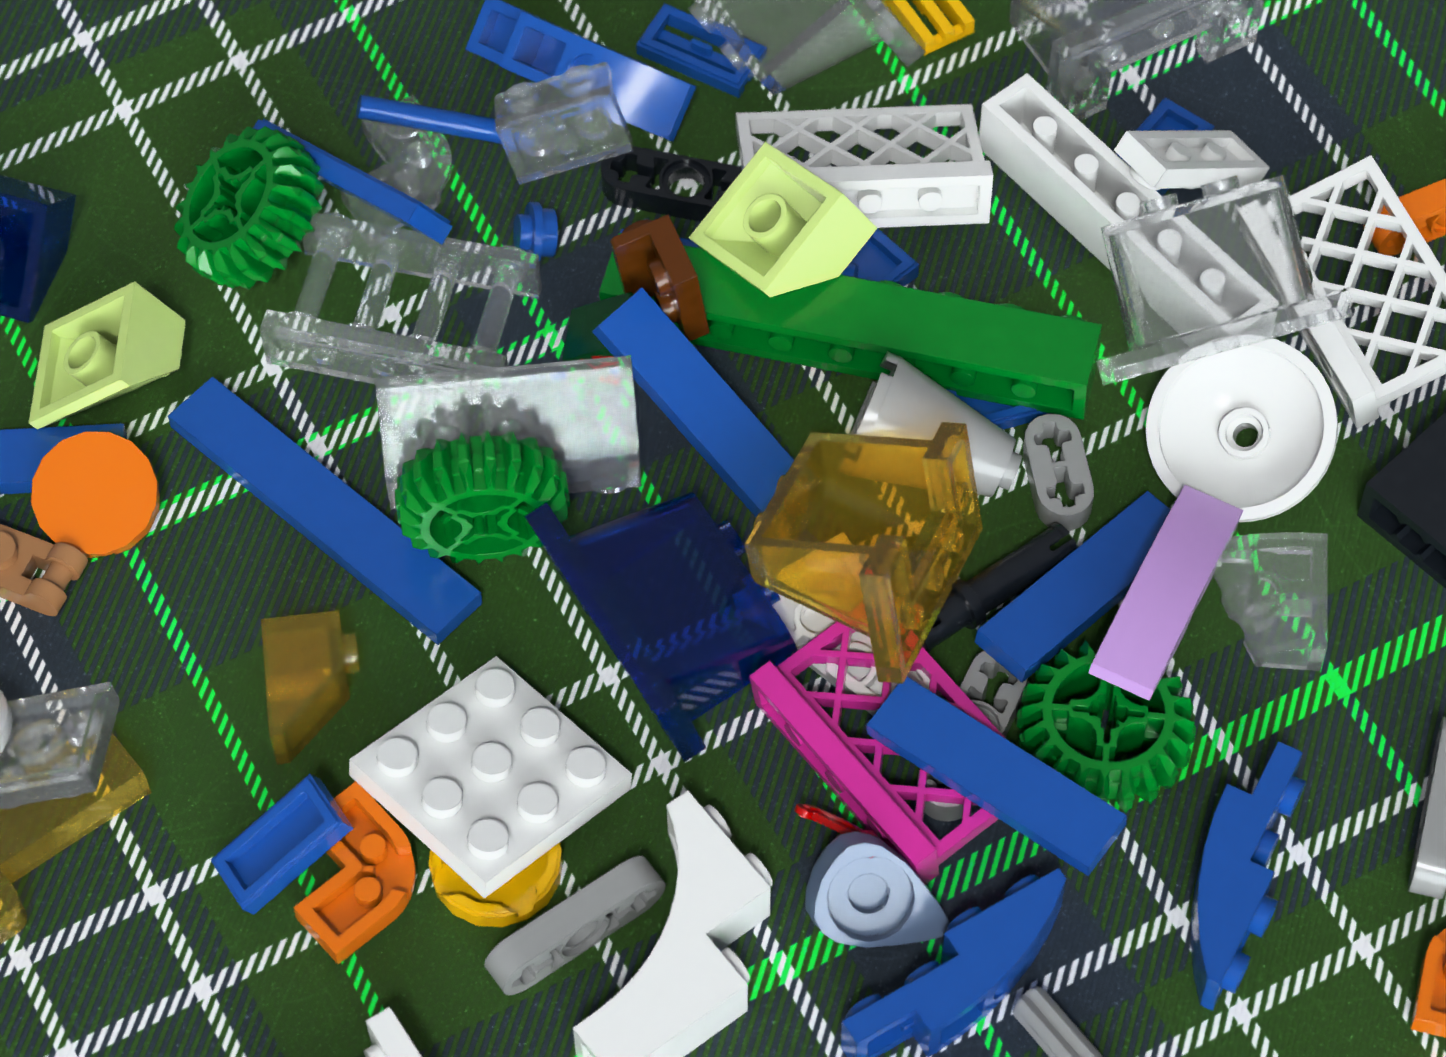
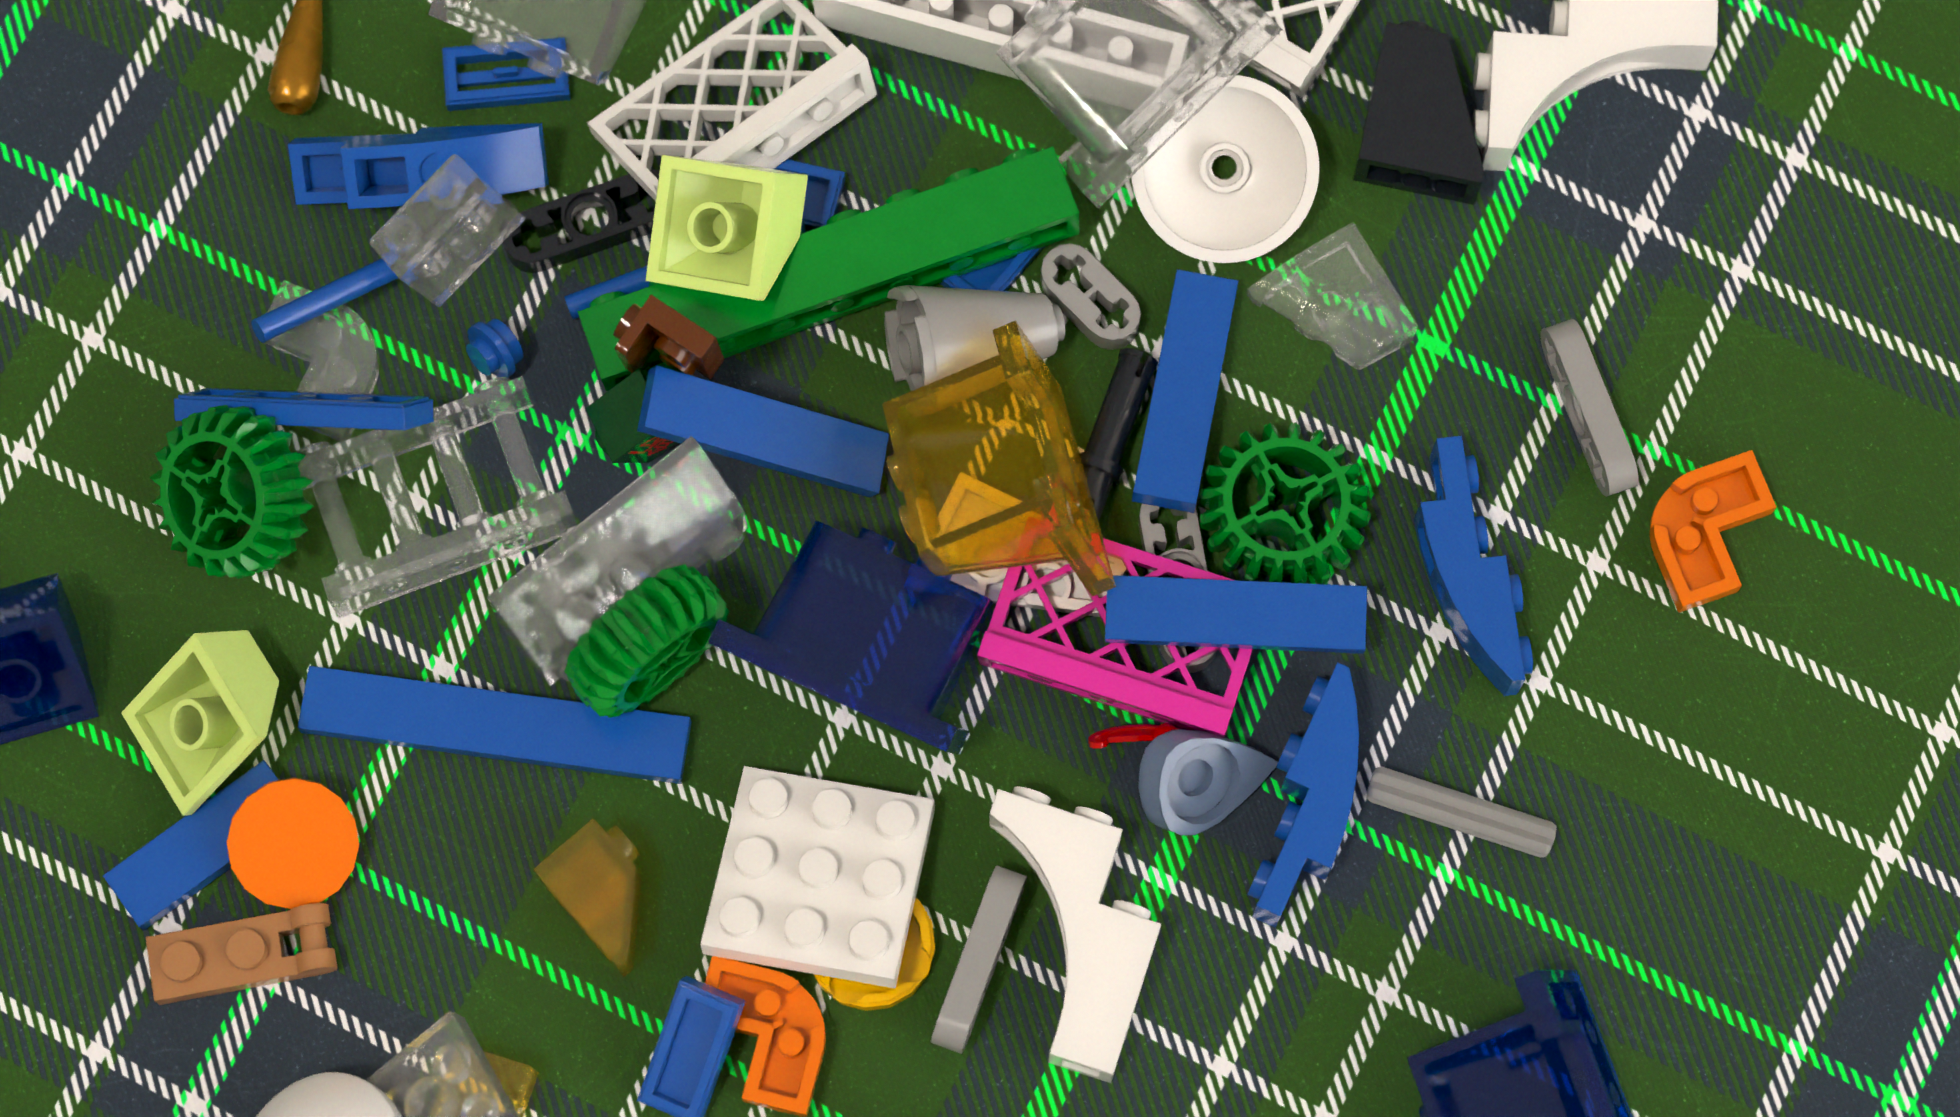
camera: 35 degrees left, 15 degrees up
lavender slope [1088,485,1244,701] -> none

